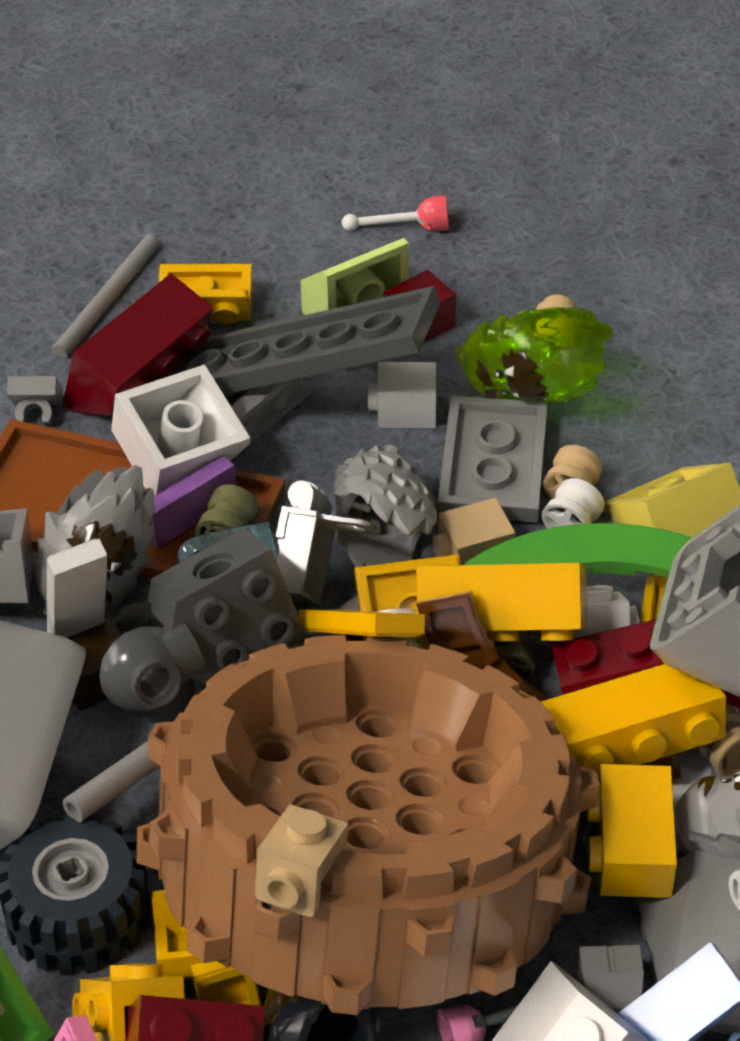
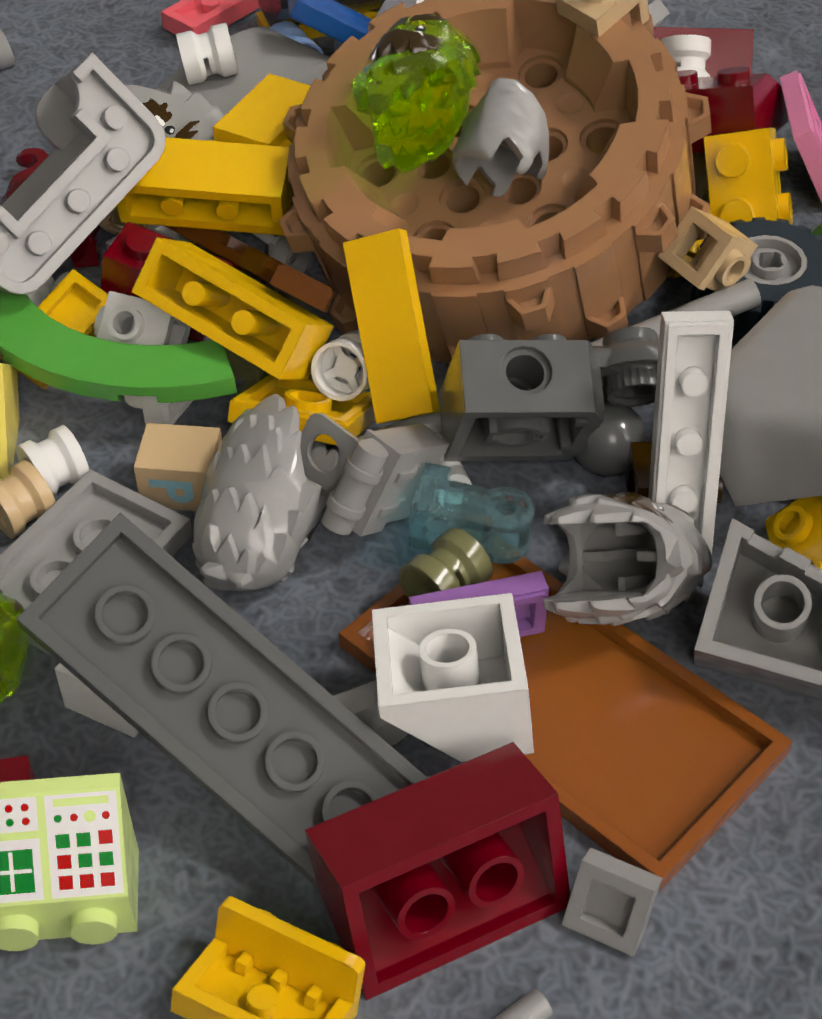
camera: 155 degrees left, 0 degrees up
none -> clear neon green head [351,14,481,173]
none -> light grey hair [452,78,549,197]
none -> tan brick [658,206,759,291]

